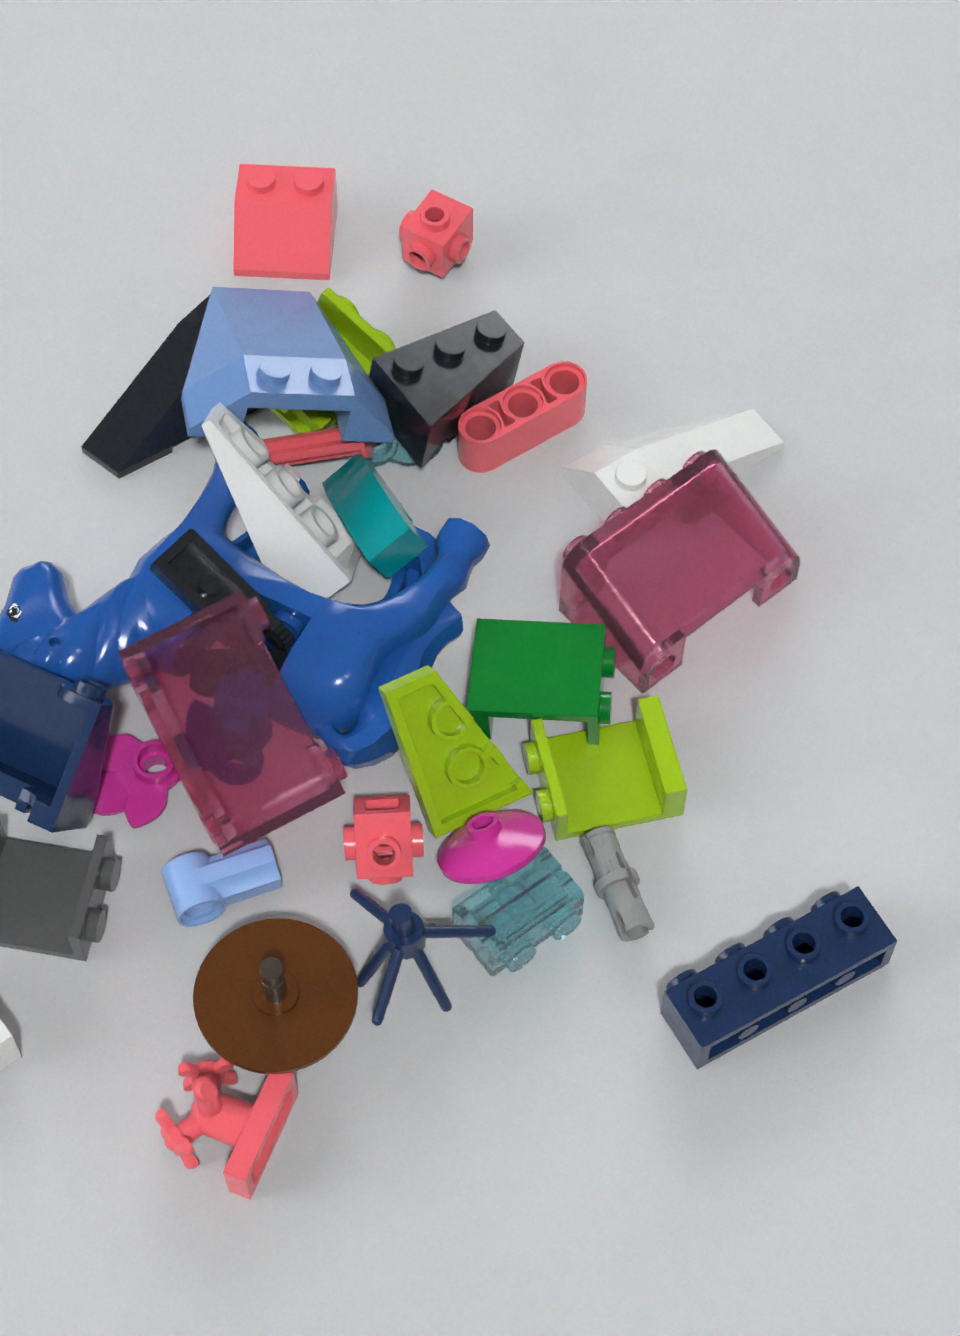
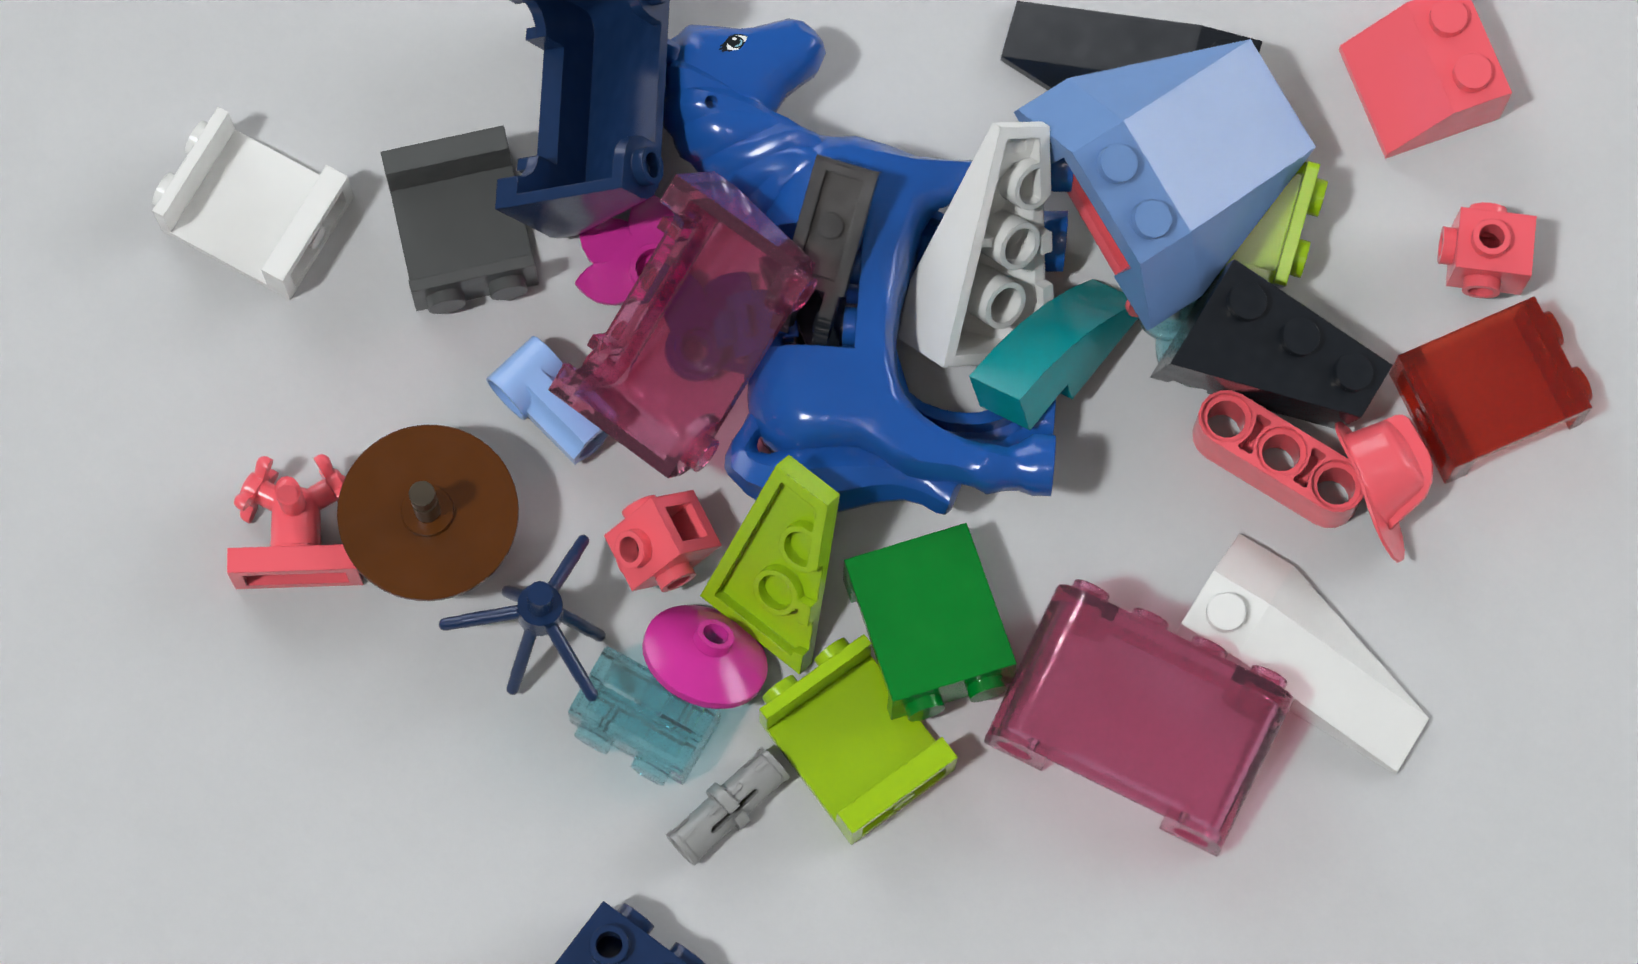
camera: 65 degrees right, 15 degrees up
none -> coral piece [1335,414,1433,563]
none -> clear red panel [1389,296,1593,484]

